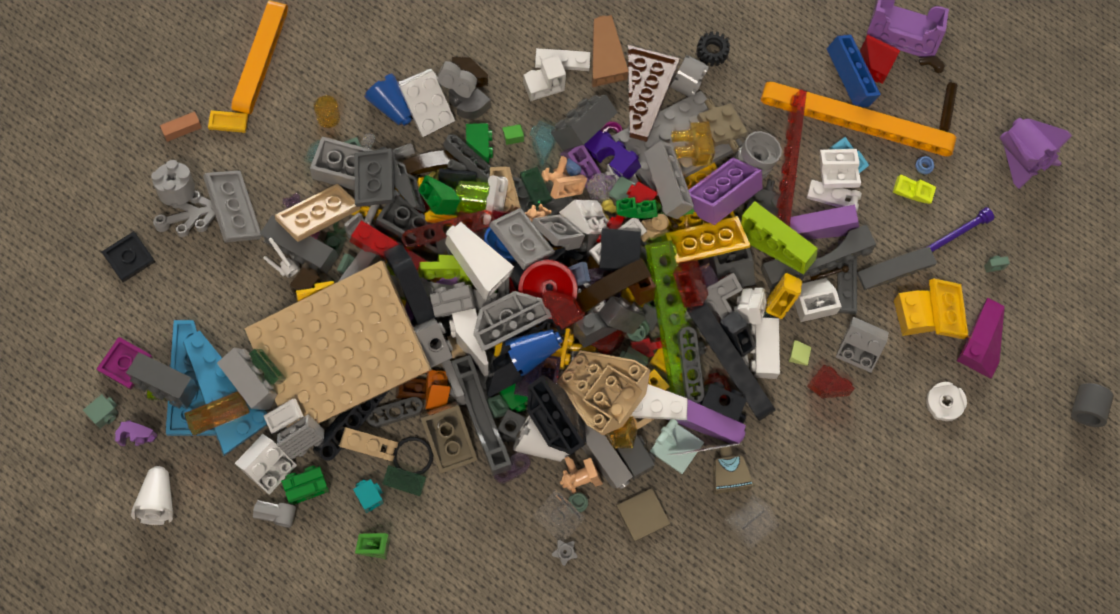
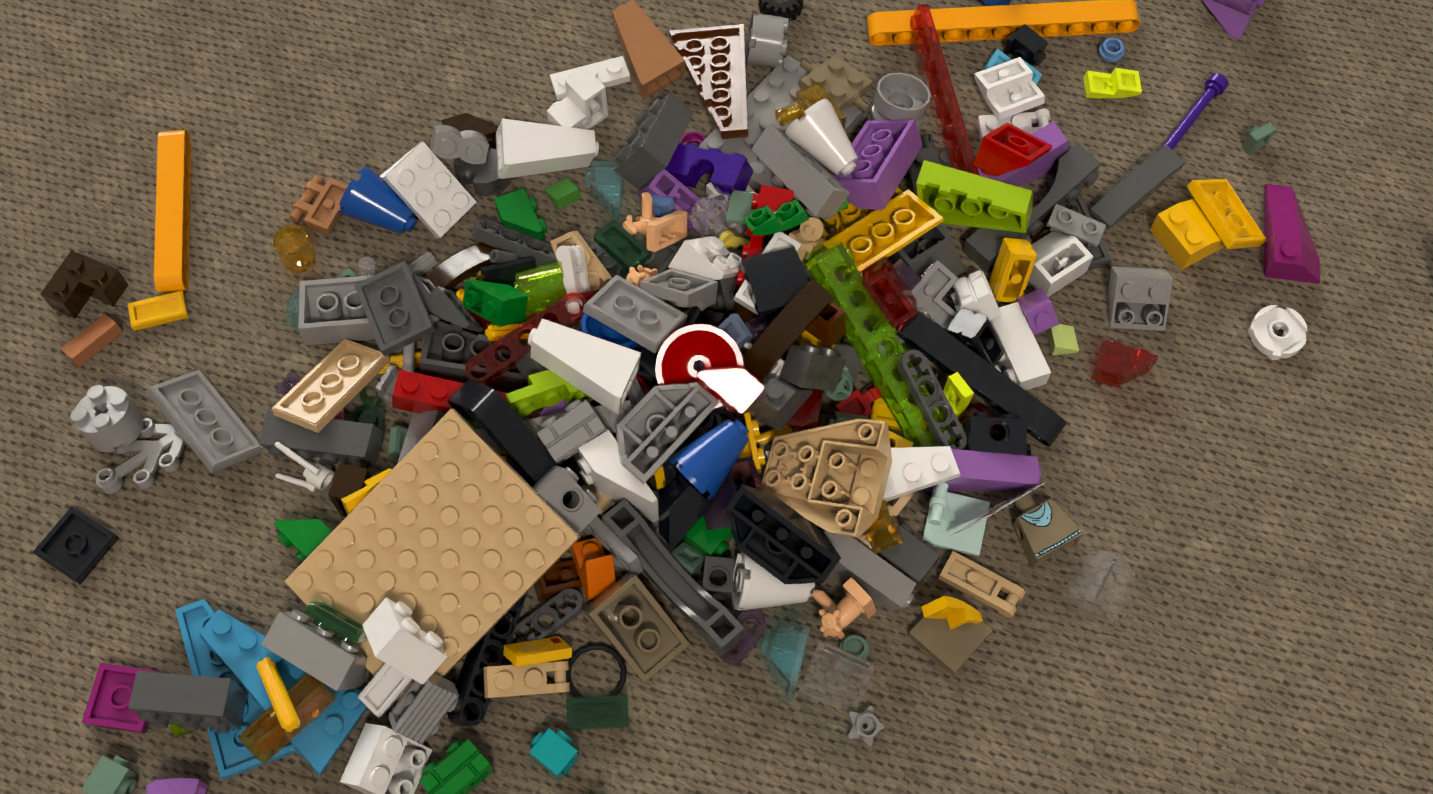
camera: 15 degrees left, 5 degrees down
none -> dark brown brick [40,250,128,319]
none -> yellow axle [256,657,300,732]
none -> green slope [273,519,332,563]
none -> medium nougat plate [289,174,348,234]
none -> white brick [362,597,447,685]
none -> white slope [496,119,599,179]
none -> yellow tile [503,636,572,667]
none -> clear light blue slope [760,627,809,702]
none -> white cone [785,99,858,176]
none -> yellow slope [921,596,983,630]
none -> neon yellow slope [932,372,974,431]
none -> tan plate [938,551,1026,618]
none -> red slope [973,123,1053,177]
none -> black brick [1004,24,1048,66]
none -> medium lavender brick [1016,288,1059,335]
none -> light grey hinge [1046,204,1106,247]

